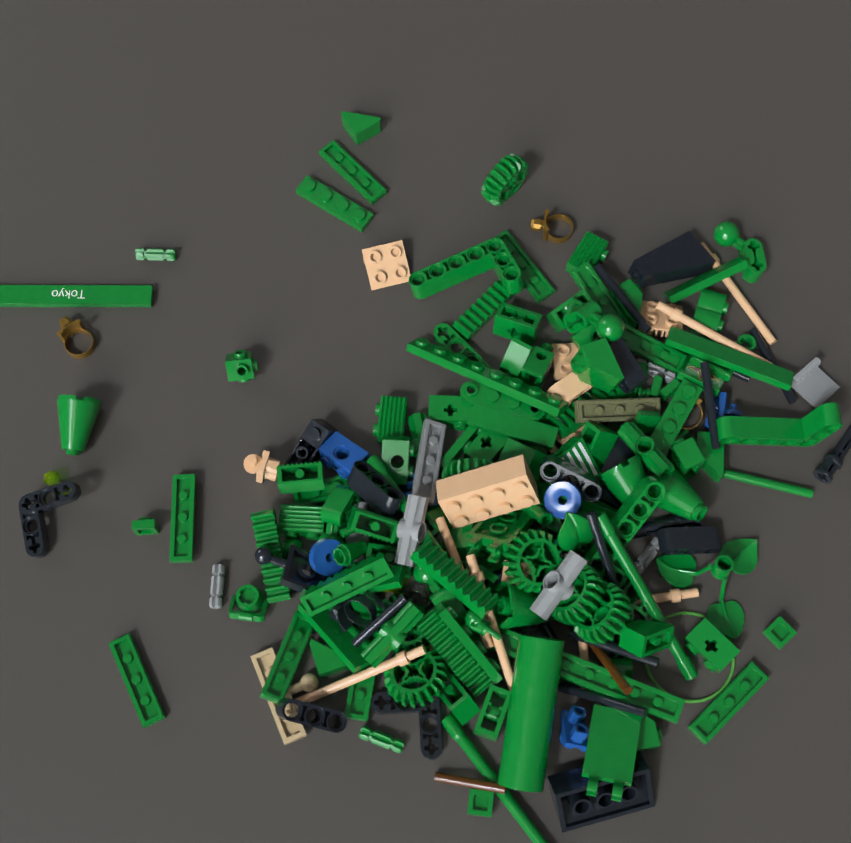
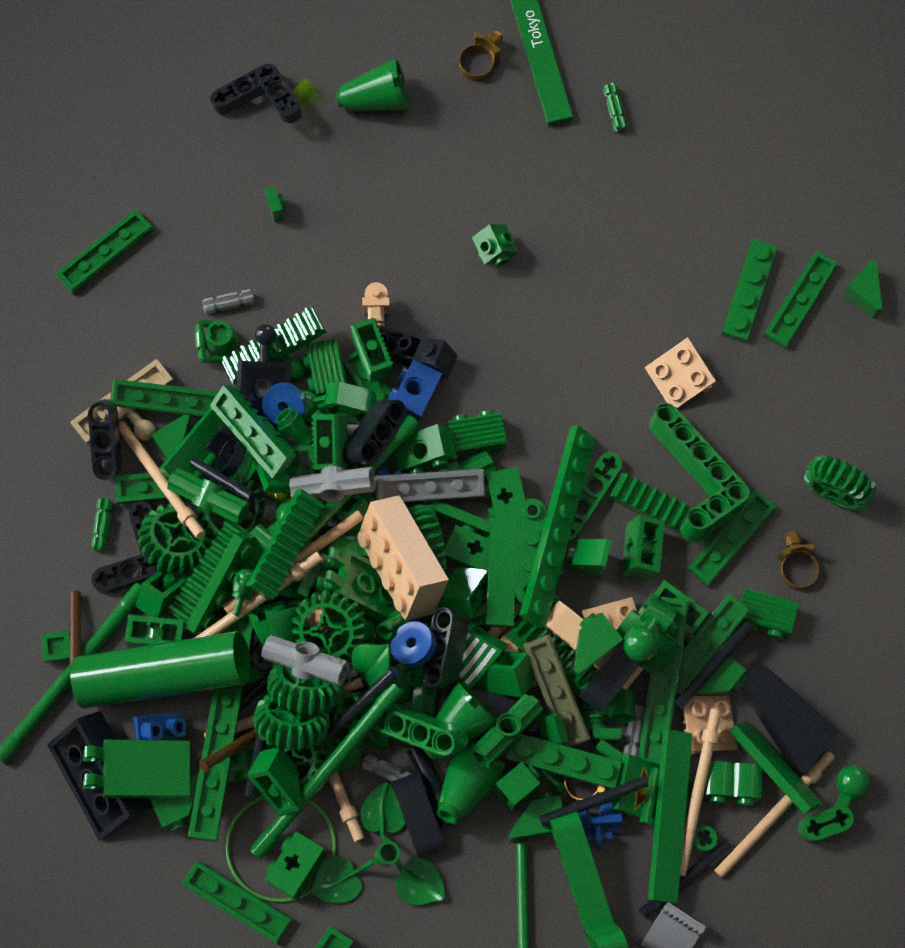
camera: 70 degrees right, 5 degrees up
green plate [169,474,197,563] -> none
green torso [520,343,555,389] -> none
black bar [558,682,648,718] -> none

